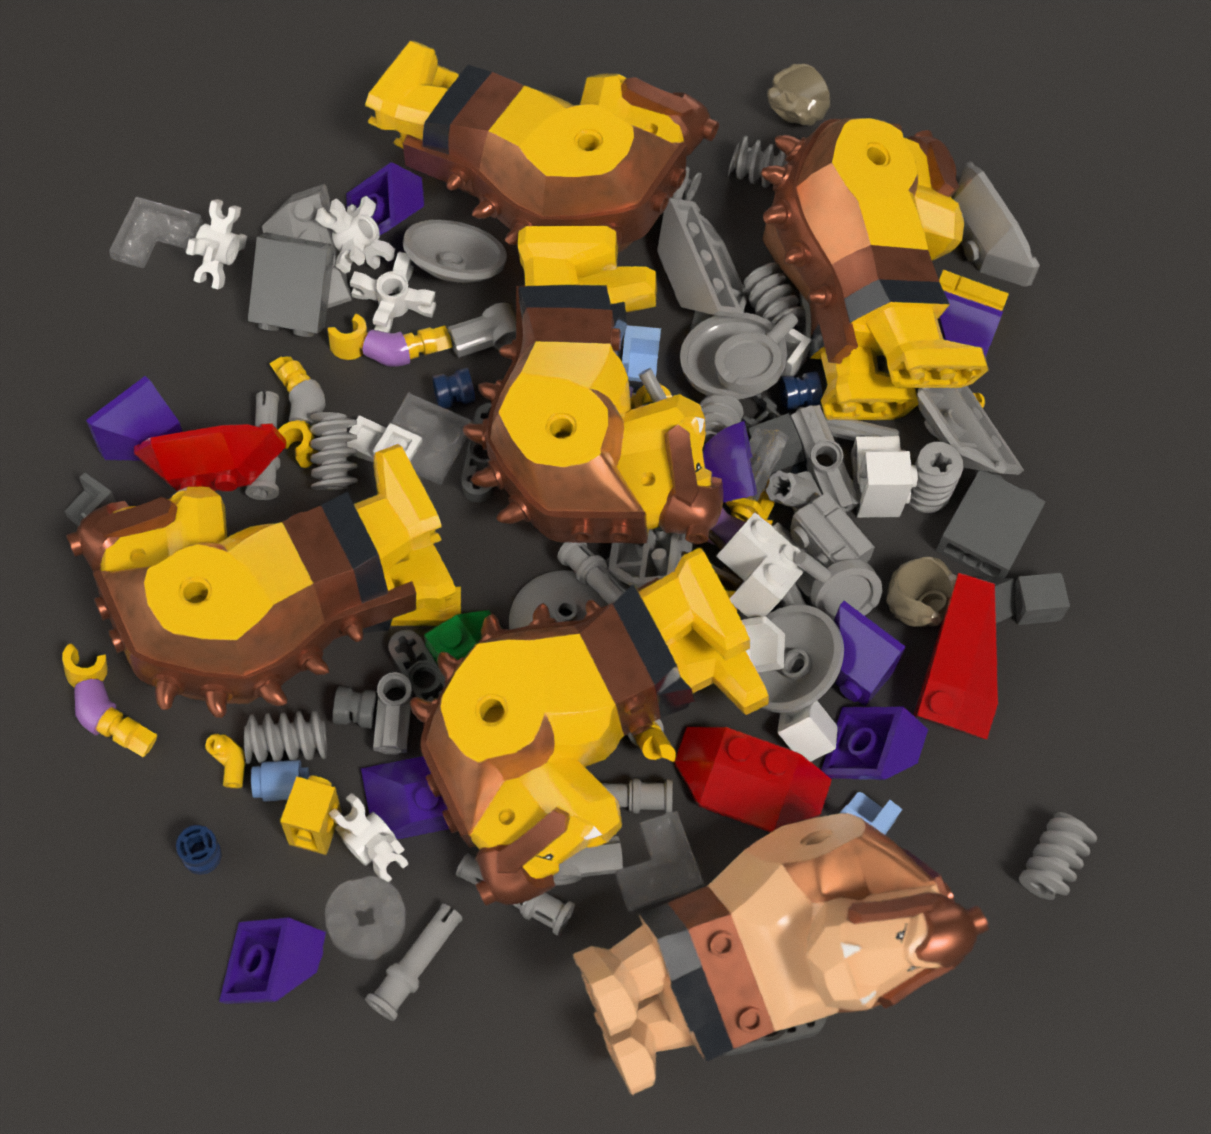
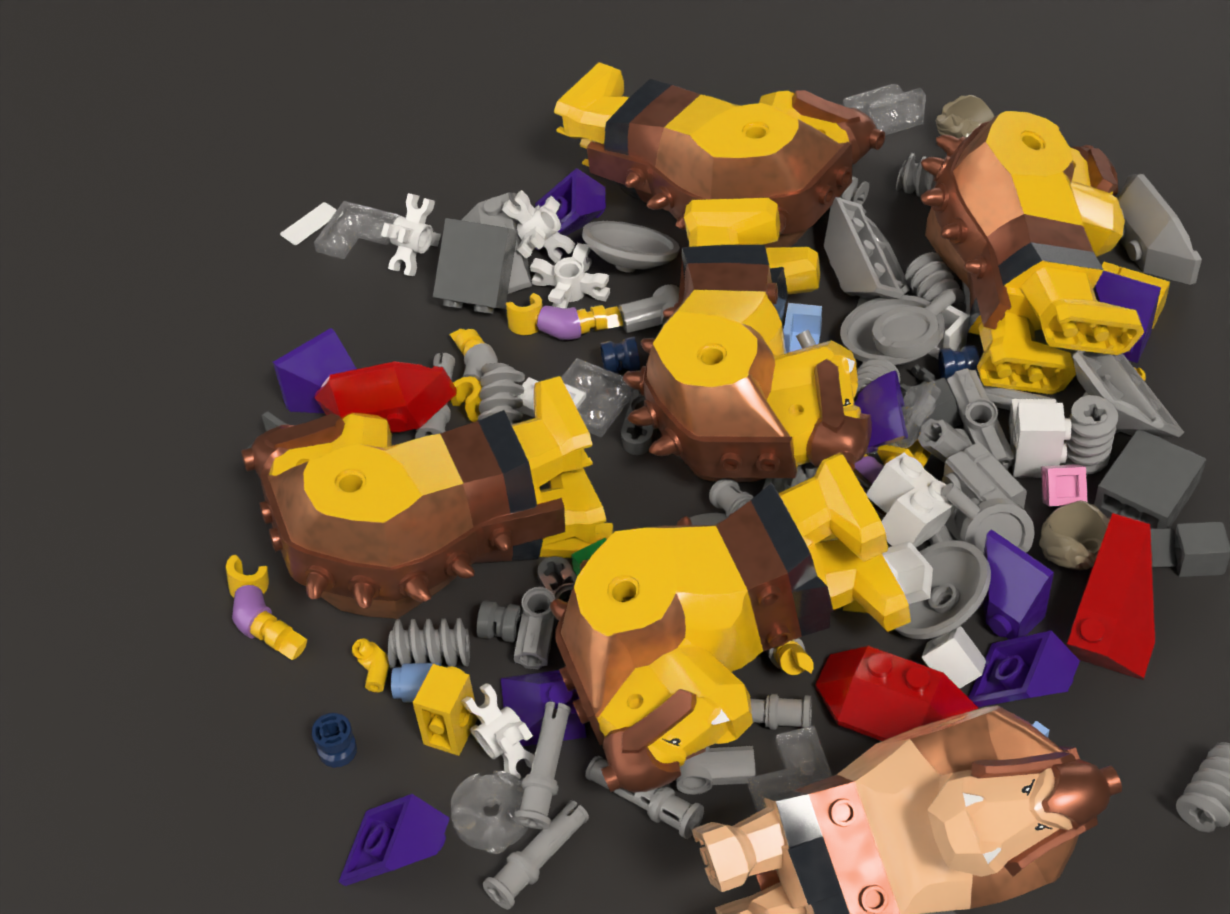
camera: 15 degrees right, 15 degrees down
none -> white sticker [280,202,340,245]
none -> light grey pin [513,702,571,829]
none -> clear bracket [843,84,926,136]
none -> bright pink brick [1041,464,1087,506]

